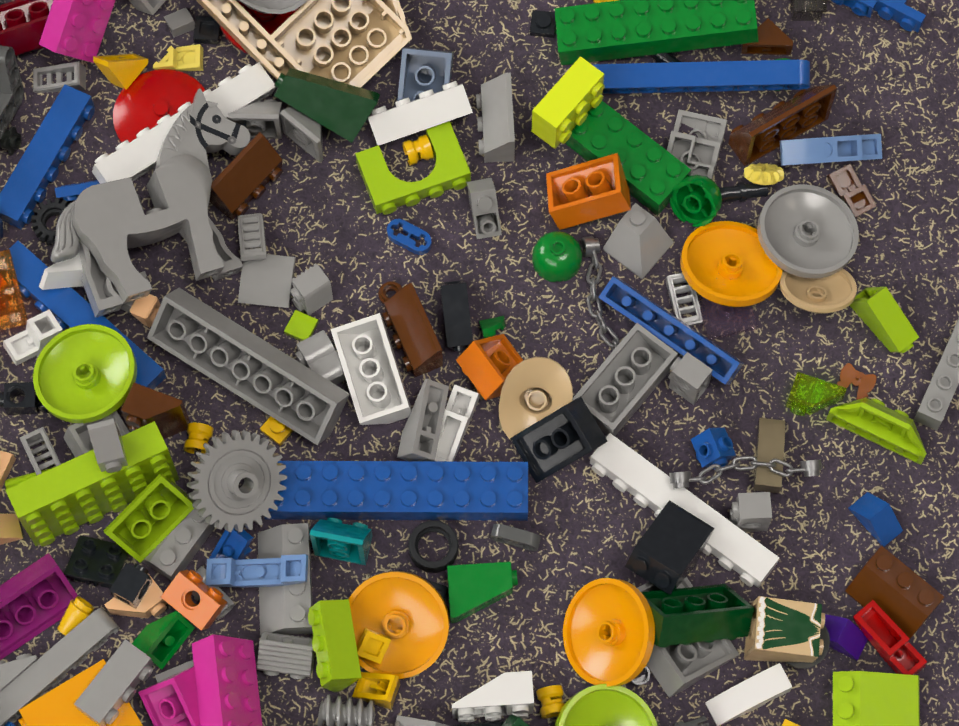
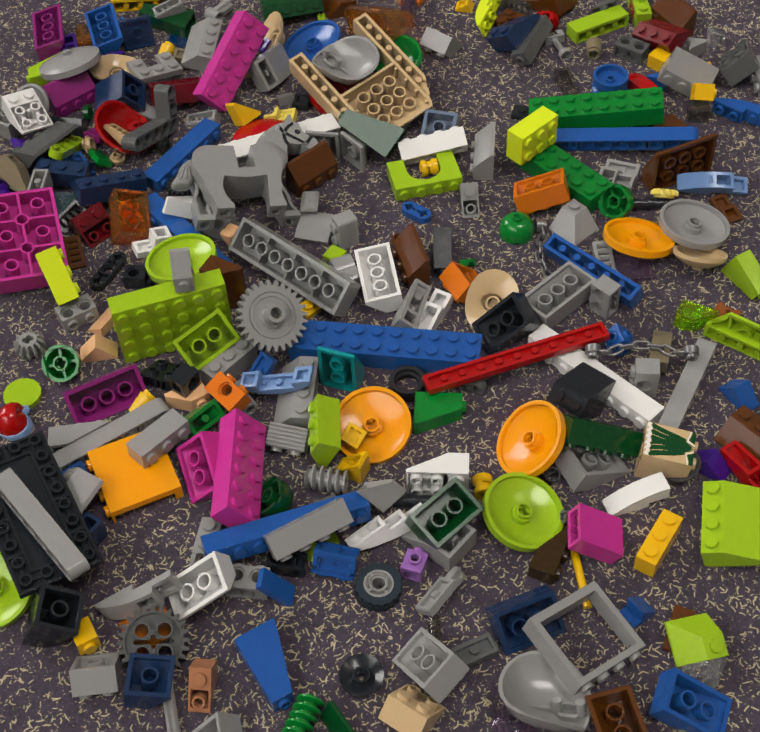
camera: 10 degrees right, 20 degrees down
none -> red plate [422,321,610,395]
none -> light grey beam [658,337,718,429]

